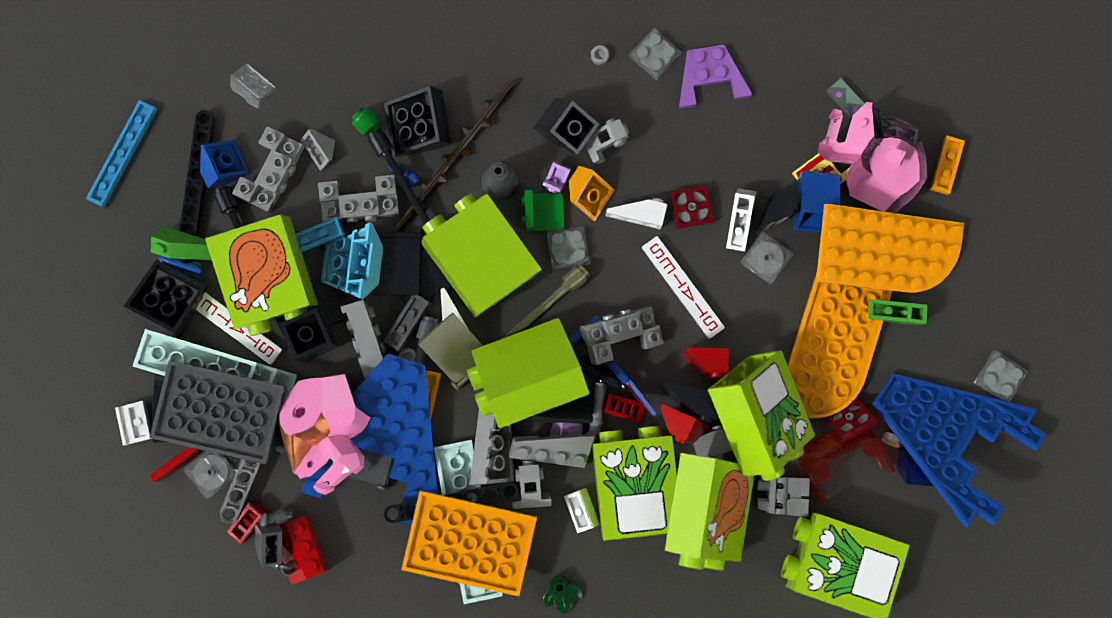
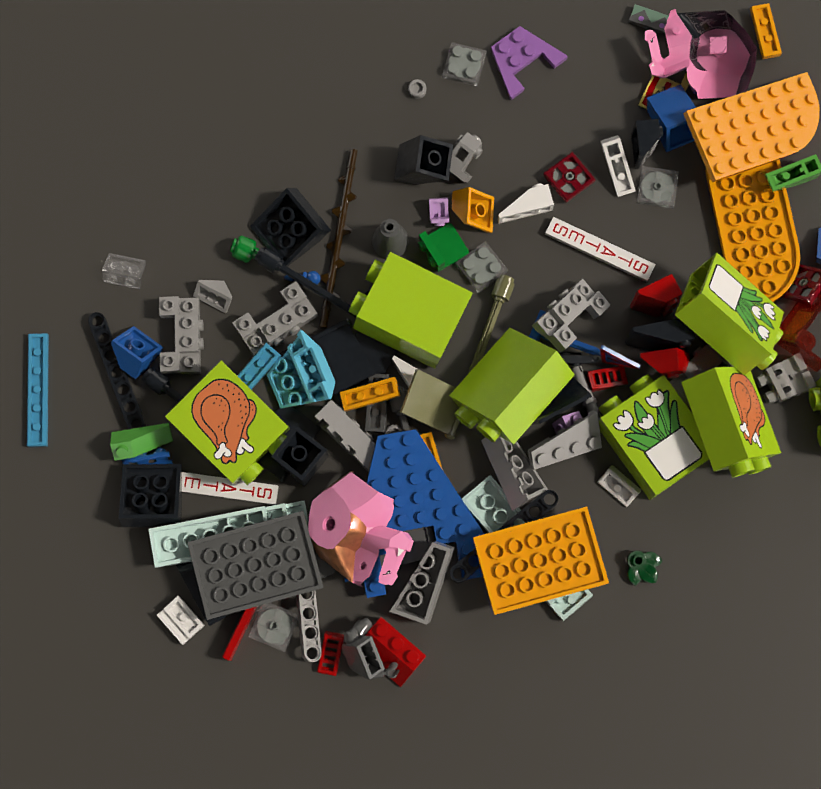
camera: 25 degrees left, 5 degrees down
light grey tile [512,461,552,509] -> none
none -> light orange plate [340,377,400,411]
none -> light grey wedge [389,541,455,625]

